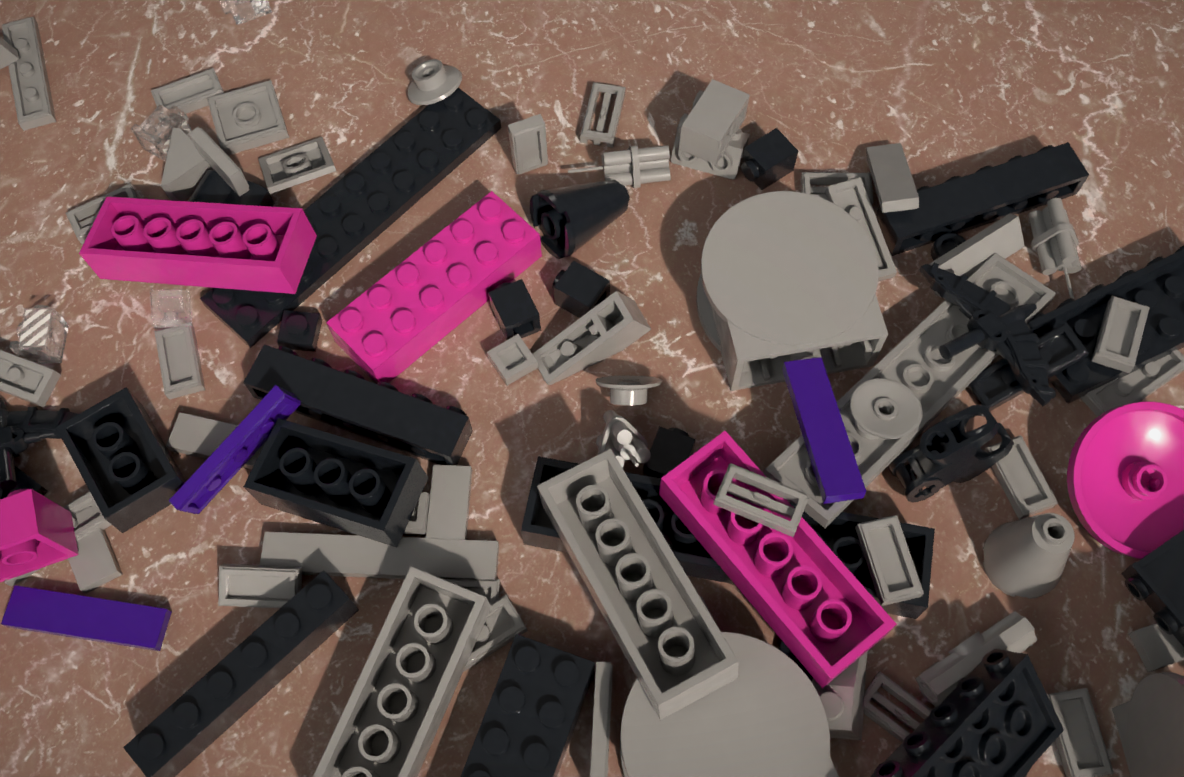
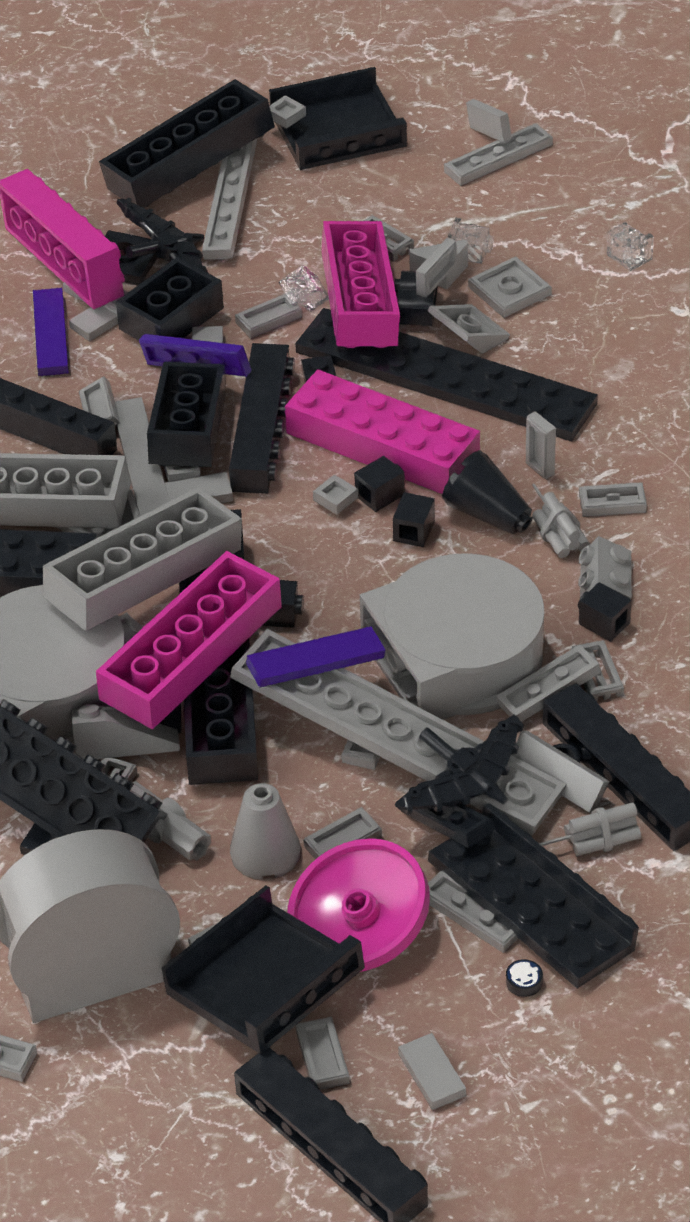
camera: 75 degrees right, 20 degrees down
clear brick [9,305,69,363] -> none
light grey tile [151,68,224,122] -> none
light grey piece [408,59,462,105] -> none
light grey slope [533,291,651,385] -> none
light grey piece [595,376,663,405] -> none
light grey piece [596,410,651,468] -> none
light grey brick [677,79,750,165] -> none
light grey tile [713,463,810,537] -> none
light grey piece [850,378,923,439] -> none
light grey tile [855,515,924,606] -> none
light grey tile [866,143,919,213] -> none
black piece [889,405,1014,503] -> none
light grey tile [1092,296,1150,373] -> none

